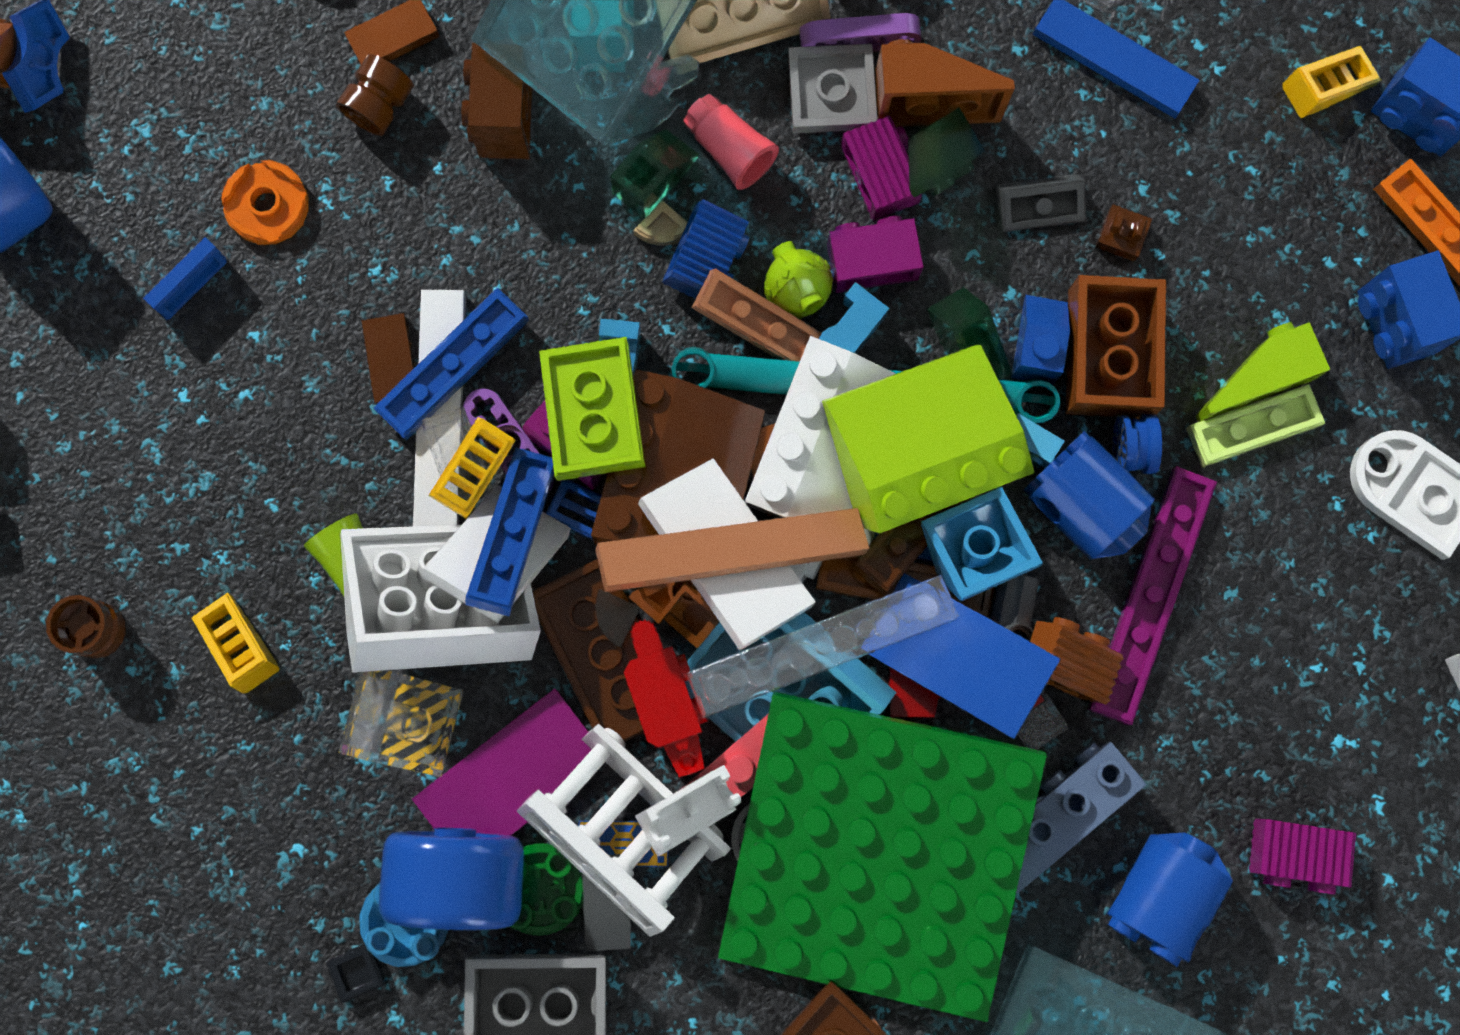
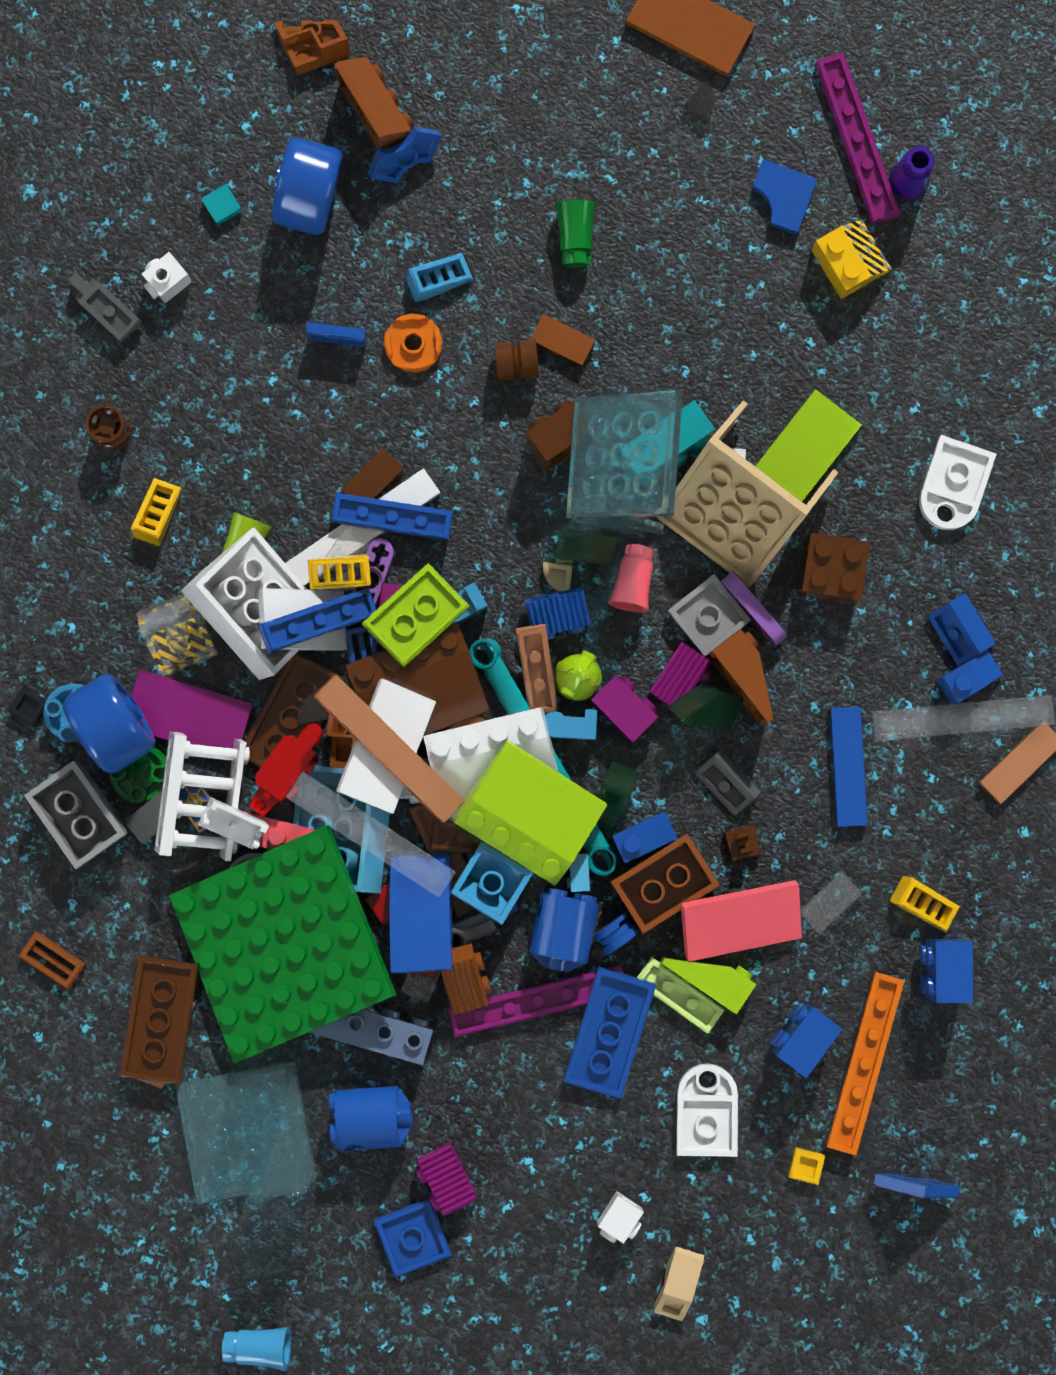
camera: 55 degrees right, 5 degrees up
none -> blue tile [374,1198,452,1278]
none -> dark azure slope [406,253,473,302]
none -> blue tile [563,966,656,1099]
none -> coral tile [681,880,802,962]
none -> clear tile [800,871,863,934]

